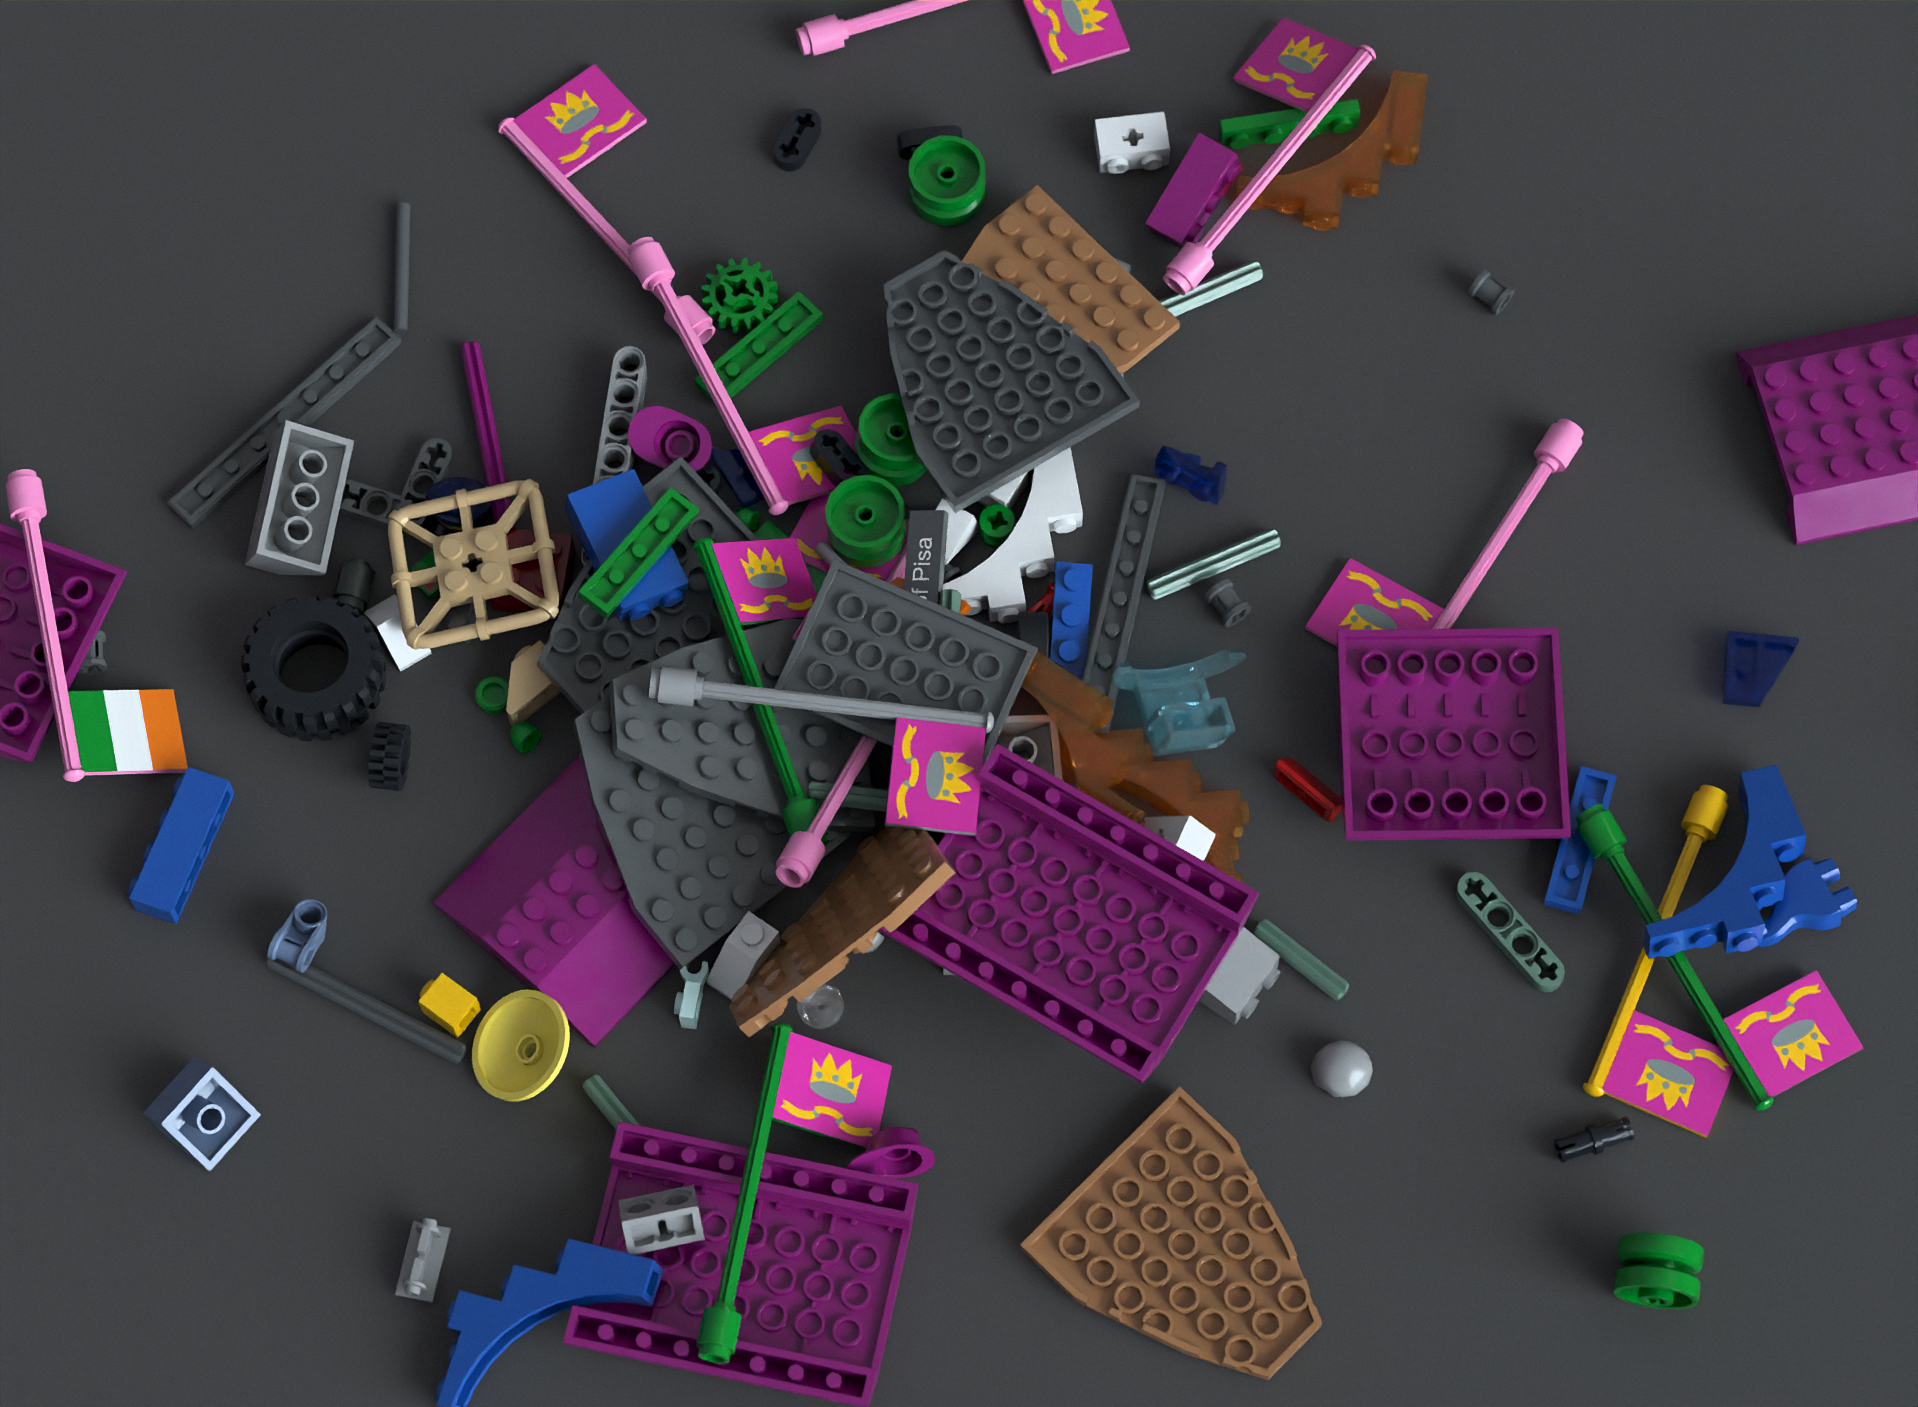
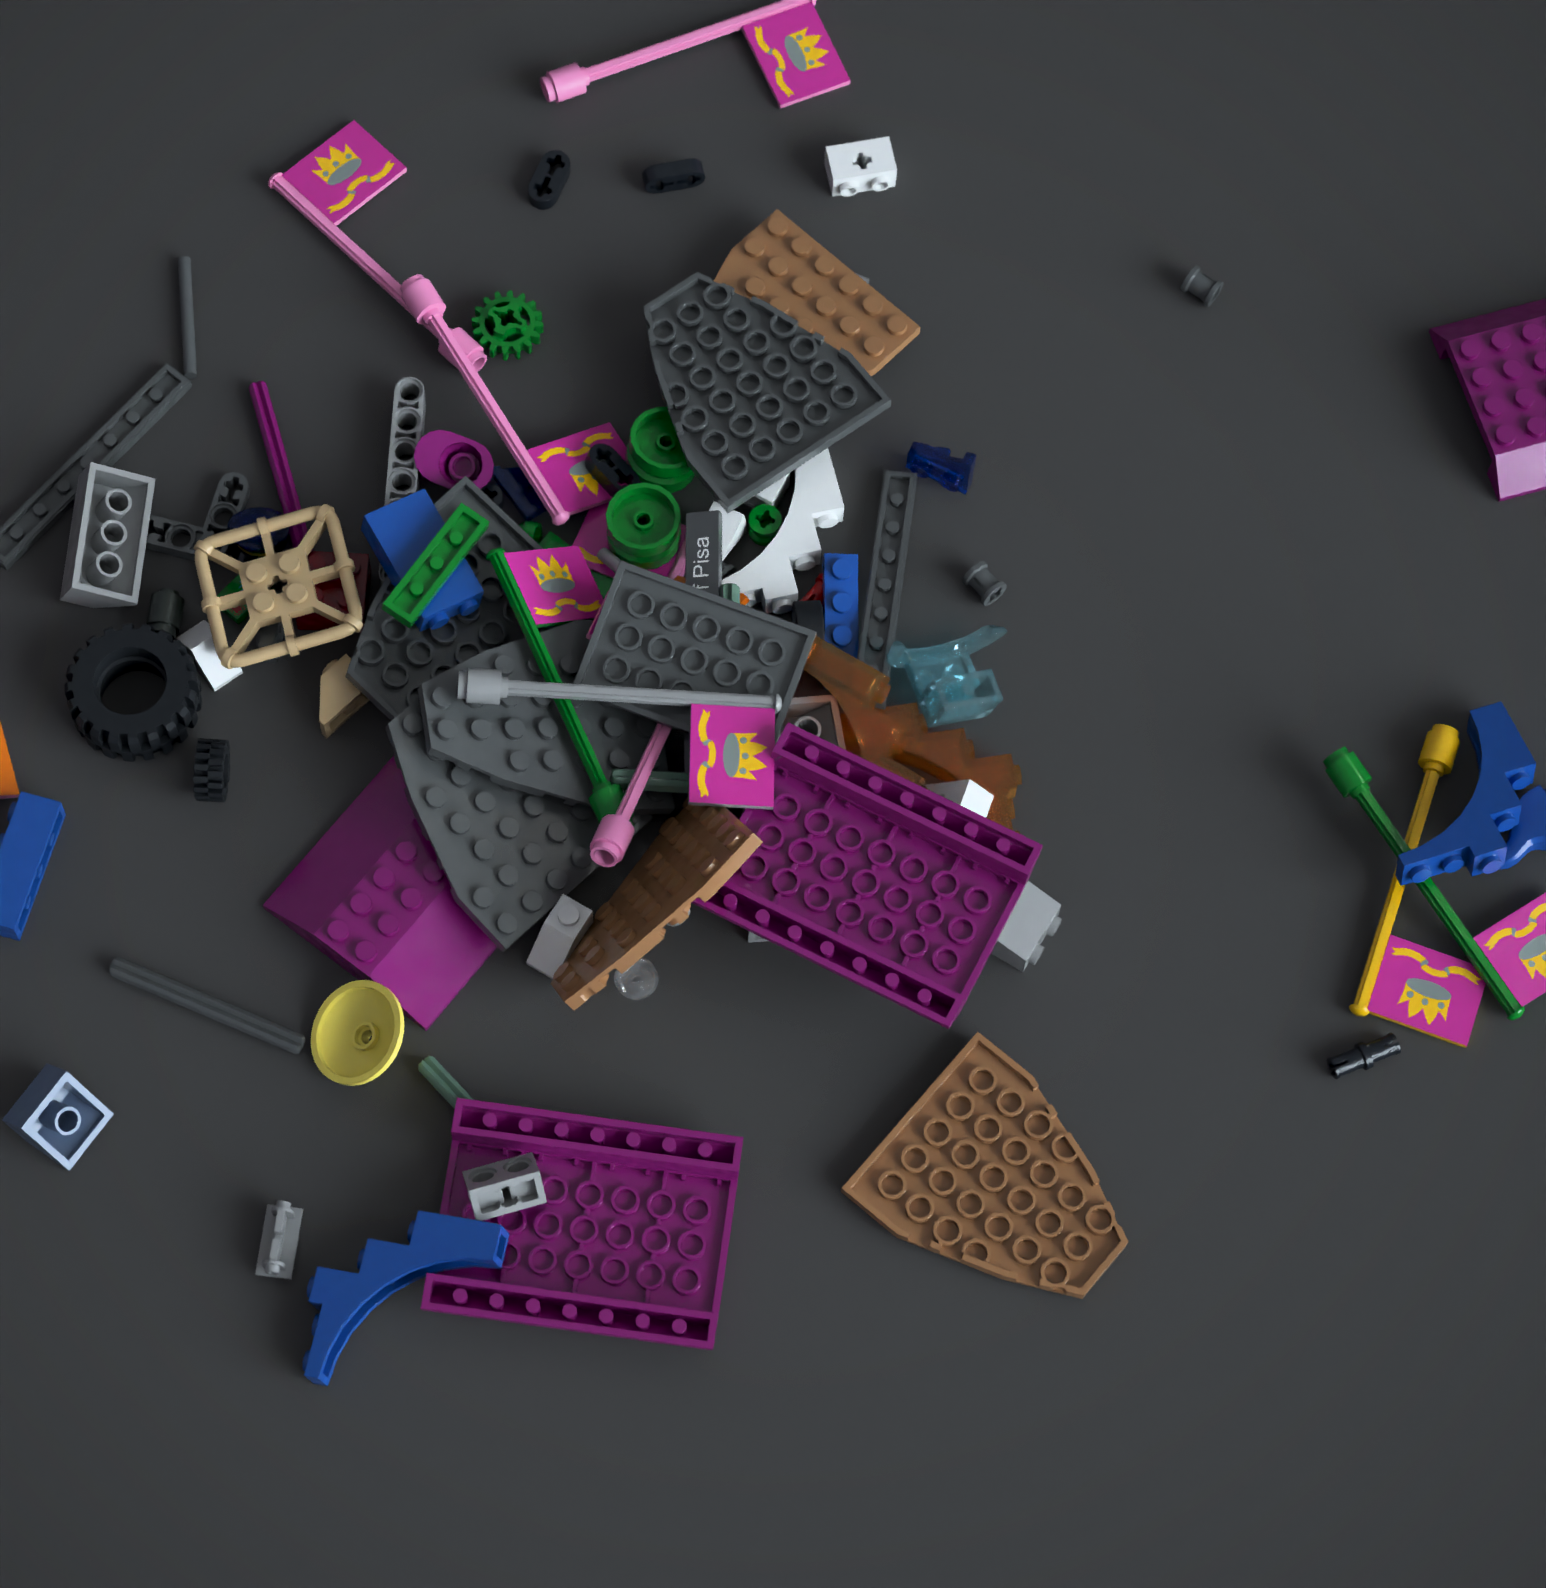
camera: 10 degrees left, 0 degrees up
sand blue piece [267,899,327,973] -> none
yellow brick [418,973,481,1038] -> none
green tile [475,676,509,715] -> none
green hinge [509,722,542,754] -> none
light aqua plate [674,961,709,1030] -> none
green plate [694,291,823,404] -> none
flag [696,1022,892,1364] -> none
magenta piece [846,1127,935,1179] -> none
green wheel [909,135,985,226] -> none
magenta wedge [1145,132,1243,248] -> none
sand green axle [1146,528,1281,600] -> none
axle [1159,260,1263,316] -> none
flag [1163,17,1376,295] -> none
green plate [1219,99,1360,149] -> none
clear orange arch [1236,70,1428,231] -> none
sand green axle [1253,919,1349,1001] -> none
red slope [1274,757,1342,822] -> none
flag [1305,418,1584,647] -> none
light grey hair [1310,1040,1373,1097] -> none
magenta slope [1337,628,1571,840] -> none
sand green beam [1456,872,1565,993] -> none
blue plate [1543,766,1617,915] -> none
green wheel [1613,1232,1704,1309] -> none
clear blue wing [1723,631,1799,707] -> none

